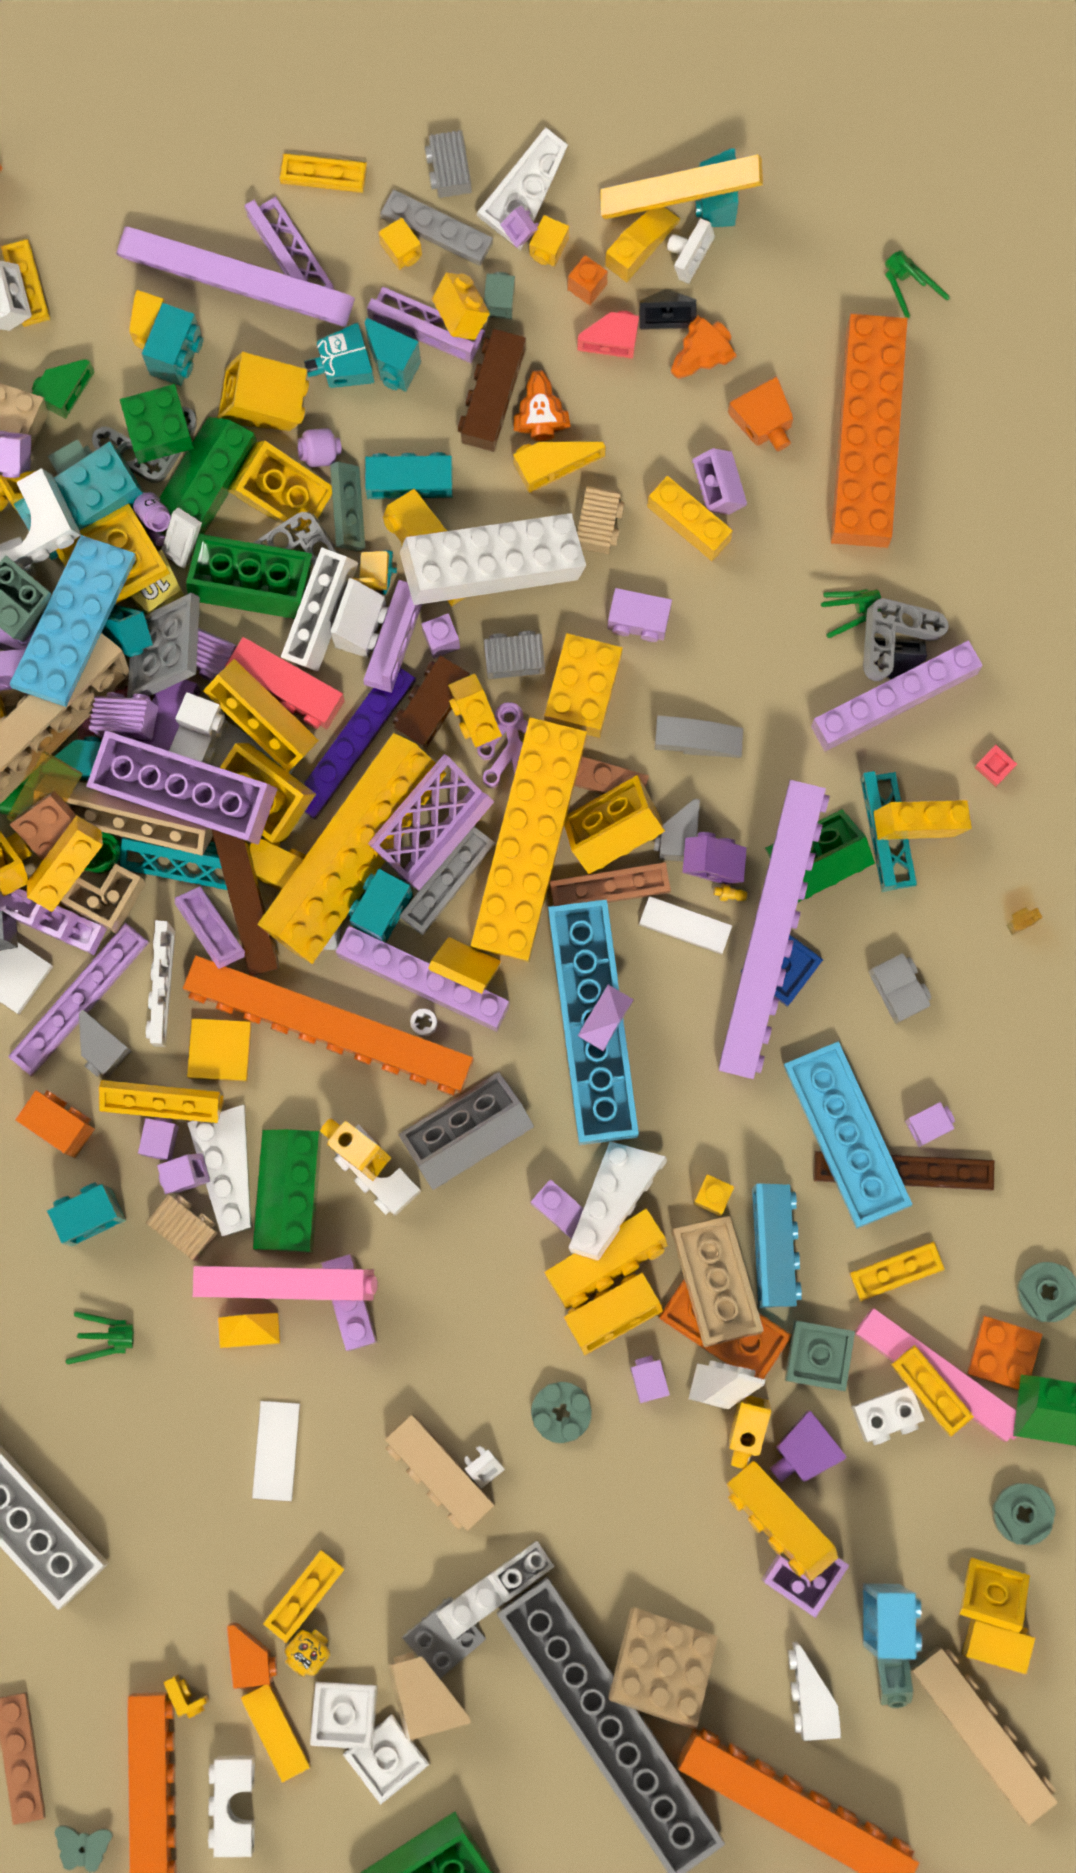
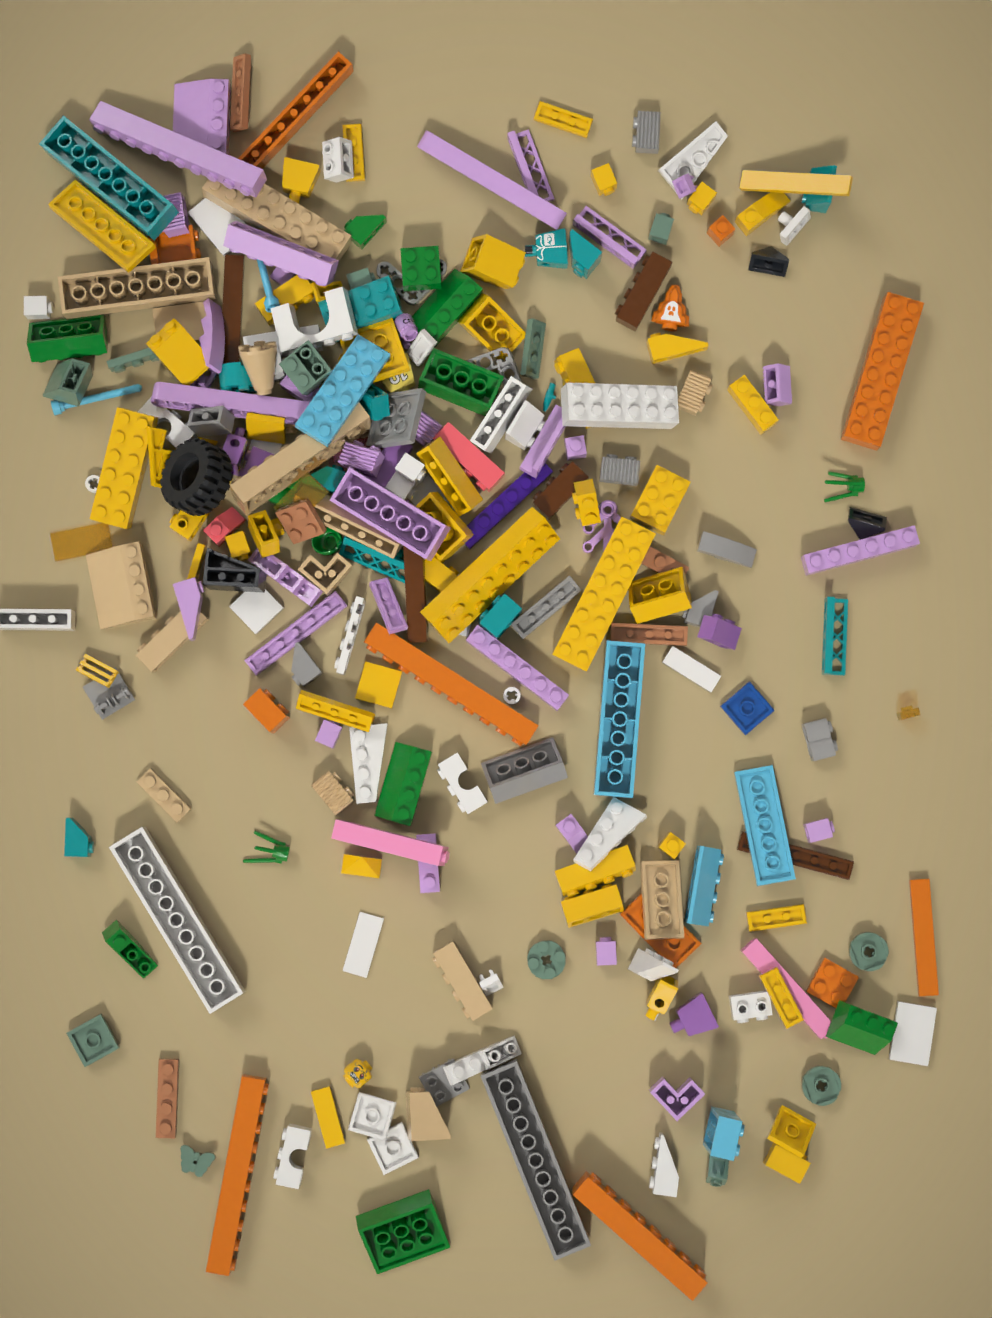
camera: 10 degrees right, 5 degrees up
yellow brick [27,815,103,912] -> none
teal brick [47,1182,126,1247] -> none
yellow slope [129,290,165,349] -> none
teal brick [142,303,204,386] -> none
lavender brick [157,1153,210,1194] -> none
yellow bracket [163,1674,209,1719] -> none
orange slope [227,1622,278,1689] -> none
yellow plate [263,1549,345,1644] -> none
lavender head [297,428,341,467] -> none
yellow torso [320,1118,391,1181] -> none
yellow bracket [348,551,389,591] -> none
teal brick [365,452,453,499] -> none
lavender fence [368,754,494,890] -> none
light grey plate [380,190,493,266] -> none
yellow tile [428,937,501,994] -> none
yellow brick [432,272,490,340] -> none
coral slope [577,311,639,359] -> none
lavender slope [578,985,634,1051] -> none
lavender brick [607,588,672,642] -> none
tan plate [608,1607,718,1729] -> none
orange rock [671,316,737,379] -> none
yellow piece [713,883,747,902] -> none
lavender brick [718,780,830,1079] -> none
yellow brick [726,1461,838,1582] -> none
orange torso [728,377,793,452] -> none
green slope [765,809,875,903] -> none
sand green plate [785,1320,855,1391] -> none
light grey beam [863,598,949,681] -> none
yellow brick [873,800,972,840] -> none
green plant [885,250,950,318] -> none
tan brick [910,1645,1058,1826] -> none
coral plate [974,745,1017,787] -> none

